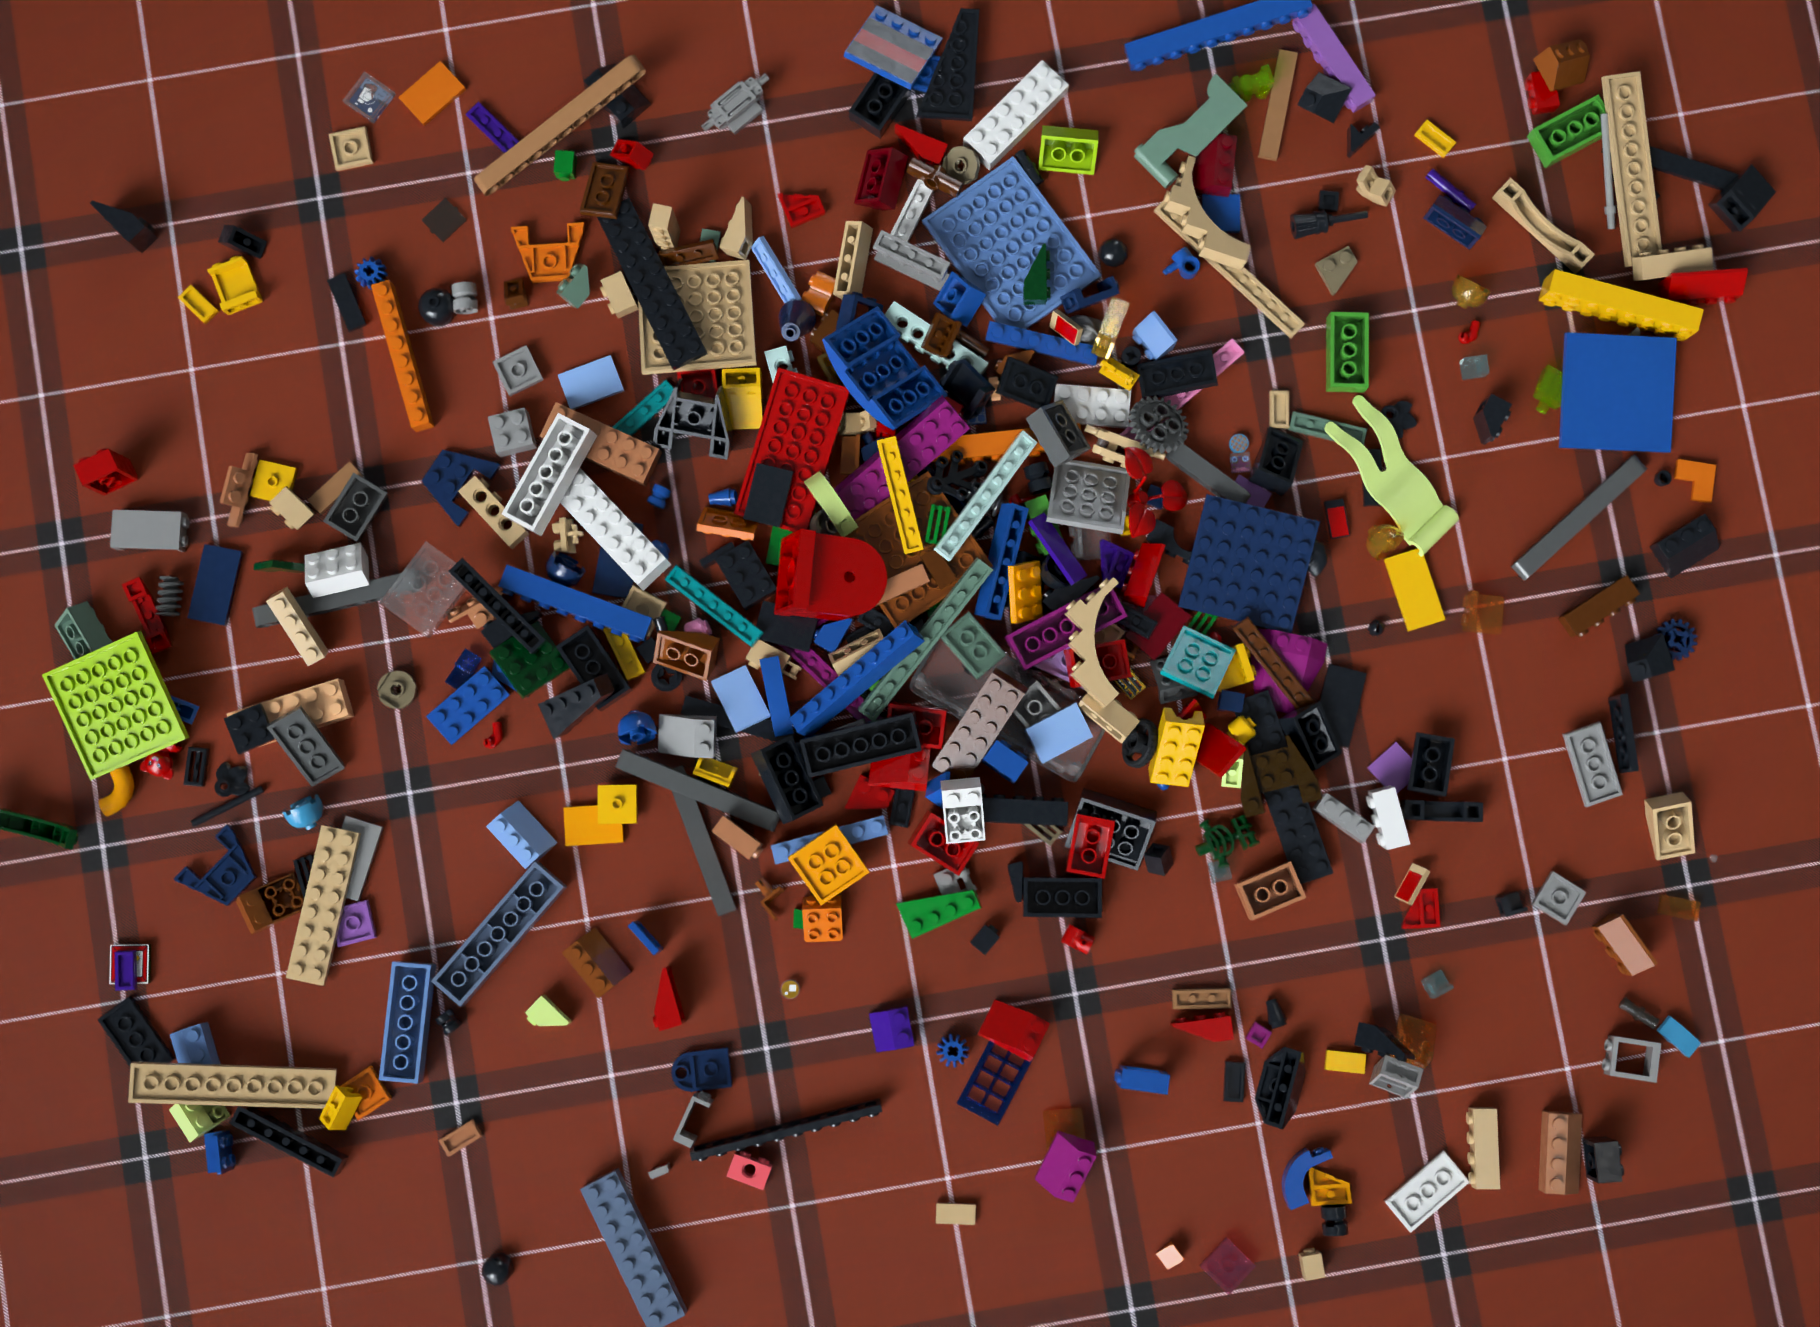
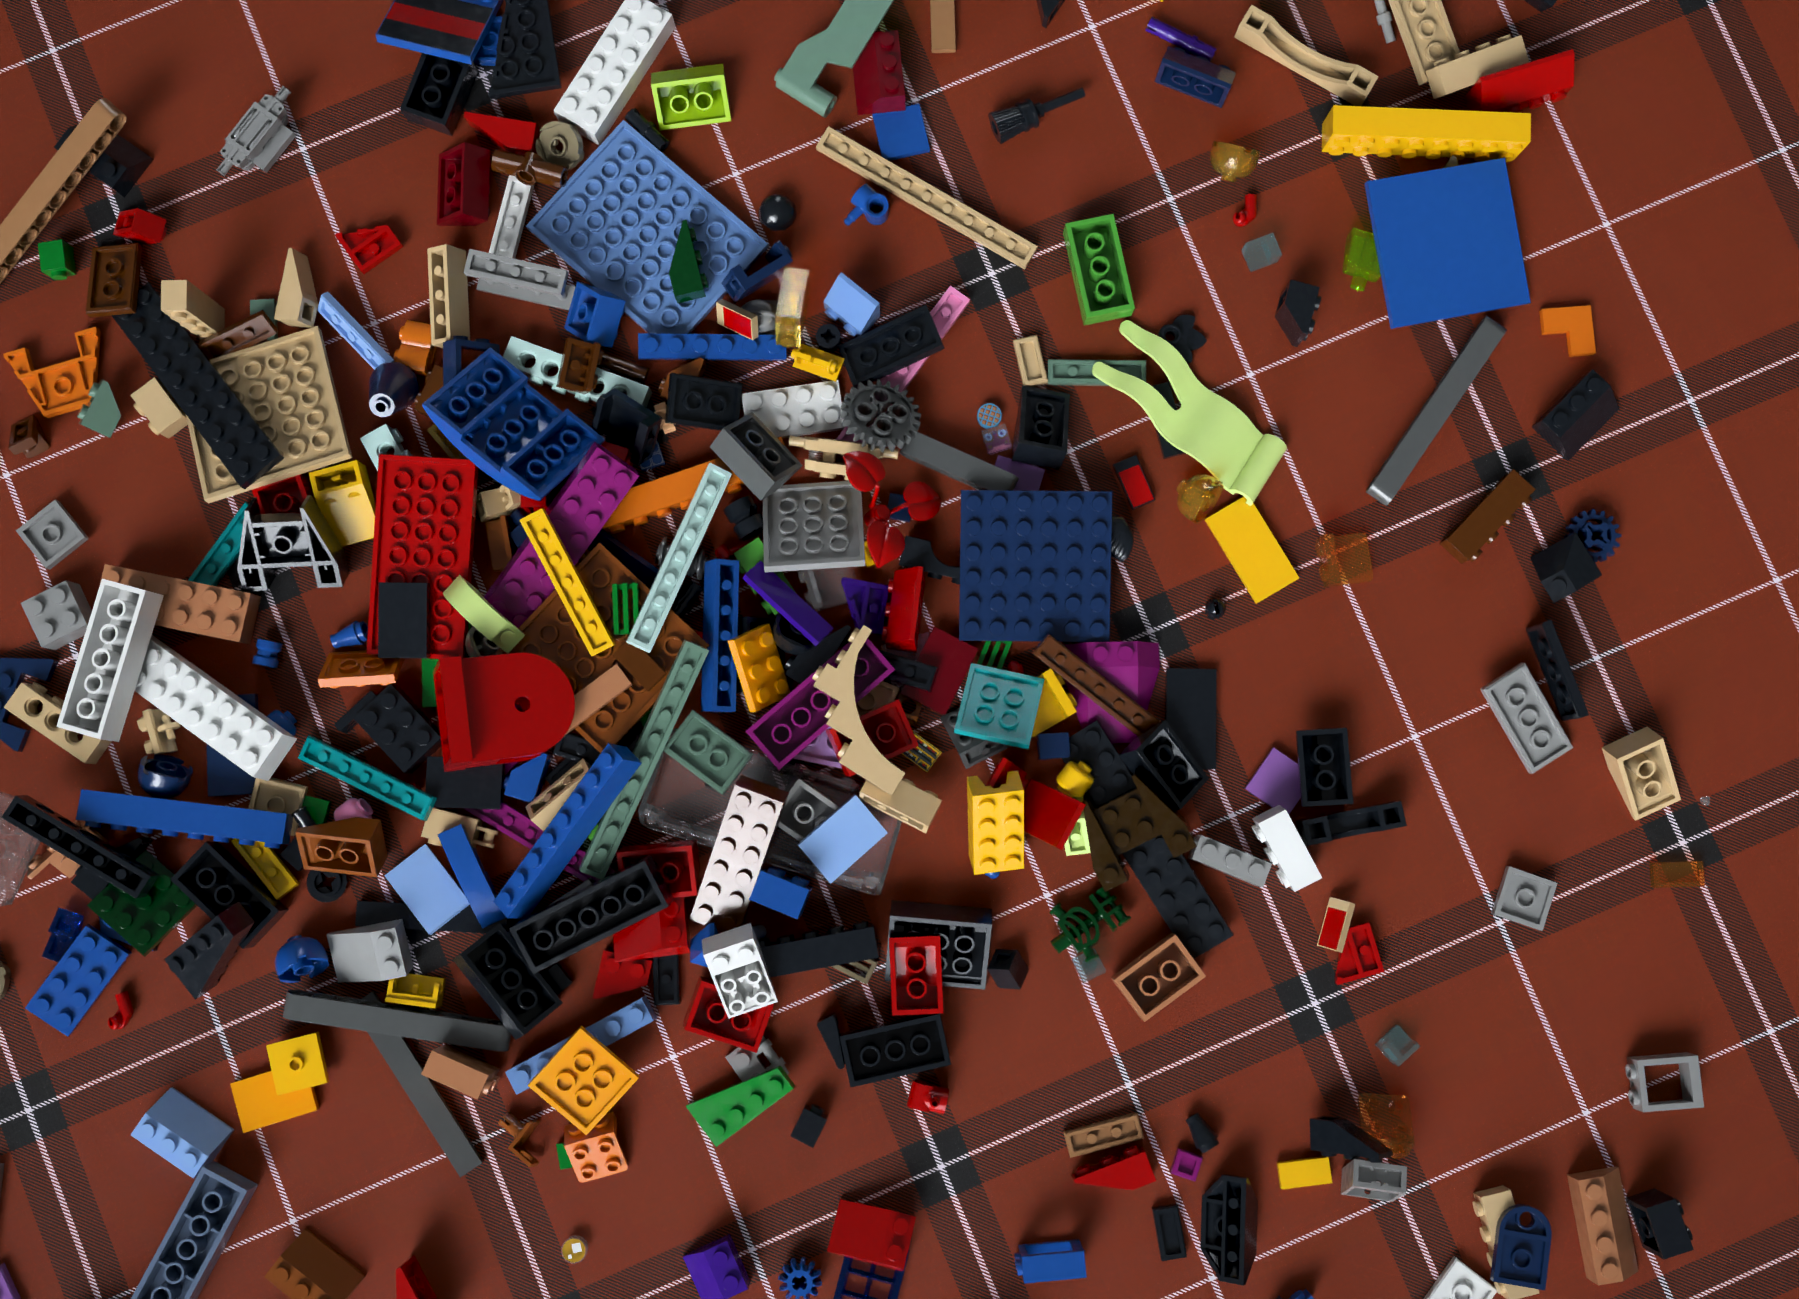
camera: 15 degrees left, 0 degrees up
light blue tile [558,355,624,410] -> none
blue tile [628,921,663,955] -> none
black plant [927,450,988,501] -> none
black wheel [1122,718,1158,768] -> none
tan arch [1163,156,1251,270] -> none
dark tan wing [1315,246,1358,296] -> none
black plate [1318,190,1339,212] -> none
tan brick [1356,165,1396,207] -> none
black panel [1495,892,1528,917] -> none
slope [1592,914,1658,976] -> none
clear smoke pin [1619,997,1660,1029] -> none
black hinge [1654,470,1672,487] -> none
dark azure slope [1656,1015,1701,1058] -> none
none -> dark blue tile [1490,1204,1552,1290]

